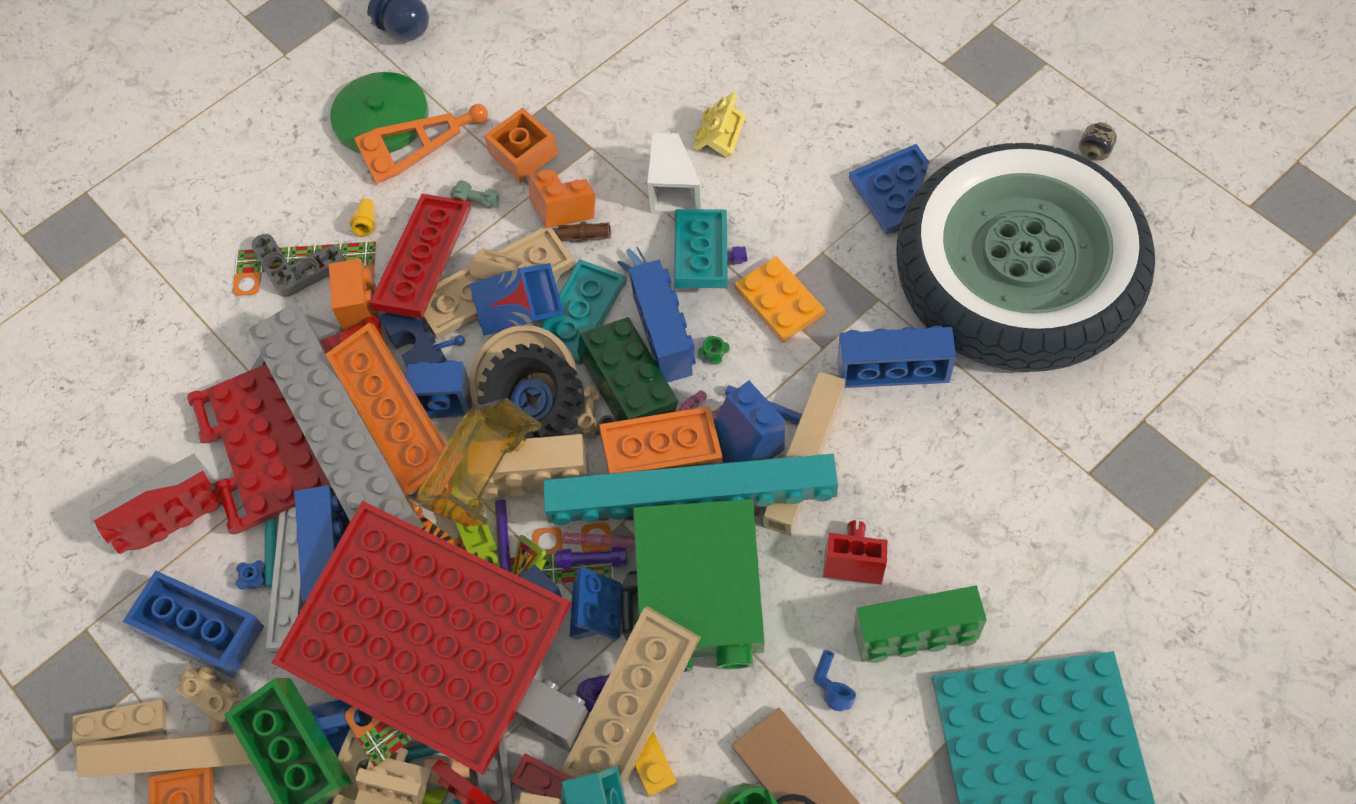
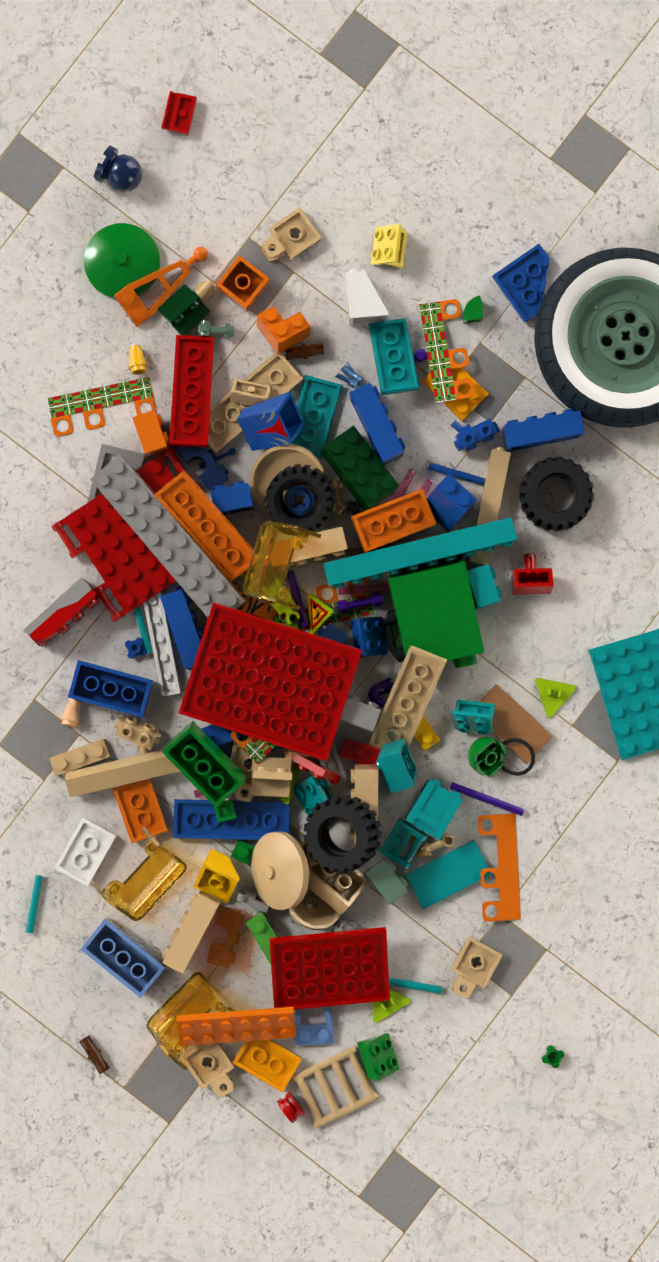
camera: 15 degrees left, 25 degrees up
dark grey beam [252,234,345,296] -> none
green plate [698,336,730,365] -> none
blue plate [813,650,856,712] -> none
green brick [853,585,987,663] -> none
none -> light nougat cone [61,699,81,728]
none -> dark green bracket [158,284,210,335]
none -> tan plate [196,280,215,301]
none -> tan plate [262,207,322,262]
none -> piece [419,299,475,403]
none -> blue brick [450,418,500,452]
none -> teal bracket [451,699,496,735]
none -> green brick [463,296,483,324]
none -> teal brick [467,564,502,610]
none -> black tyre [519,457,594,532]
none -> lime piece [535,678,576,718]

